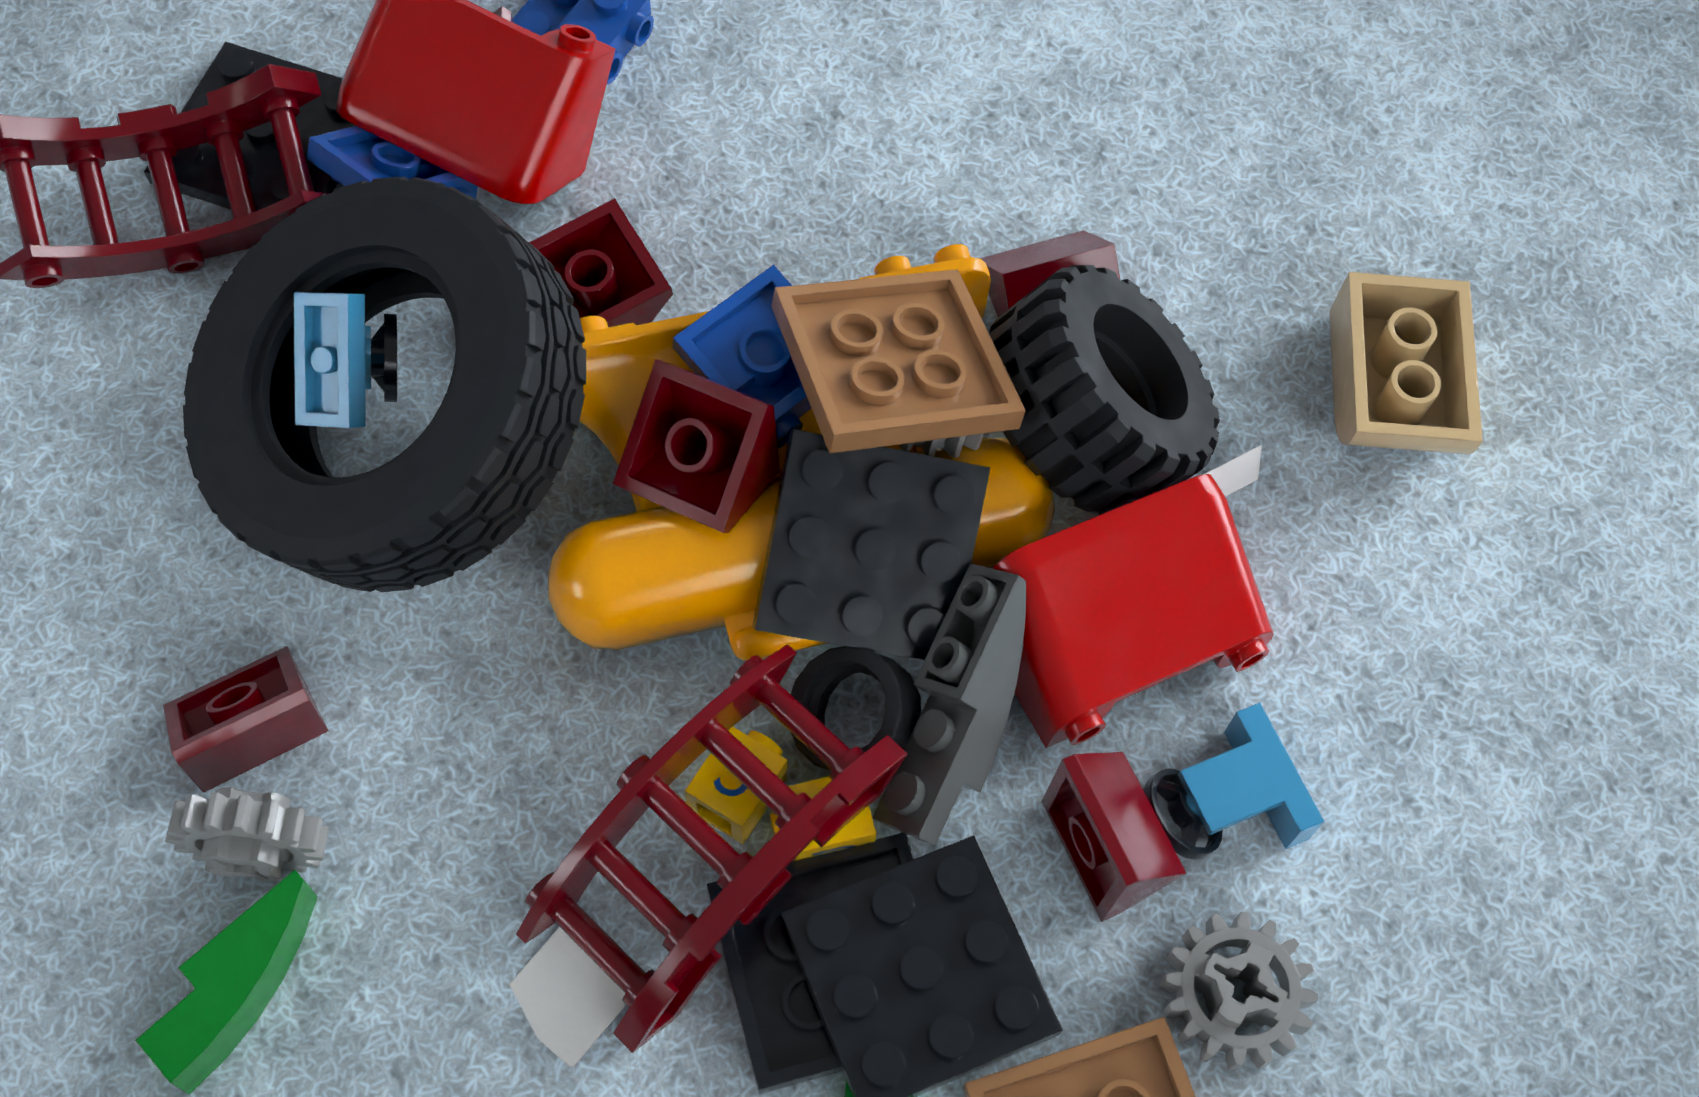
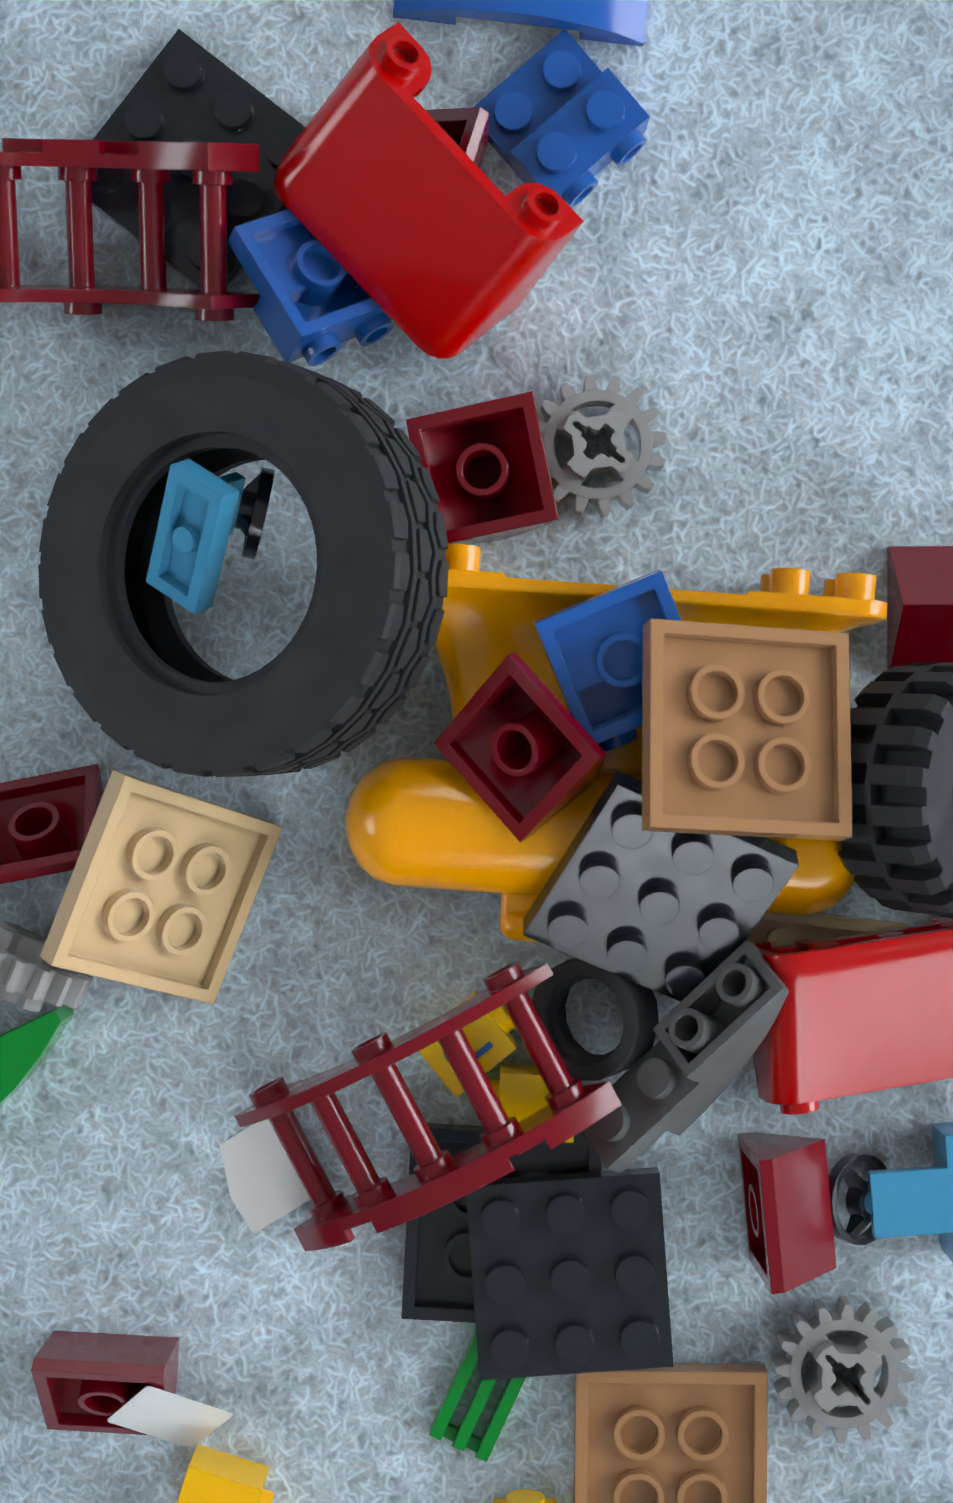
camera: 25 degrees right, 25 degrees up
none -> tan plate [40,770,283,1004]
none -> light grey gear [540,375,667,518]

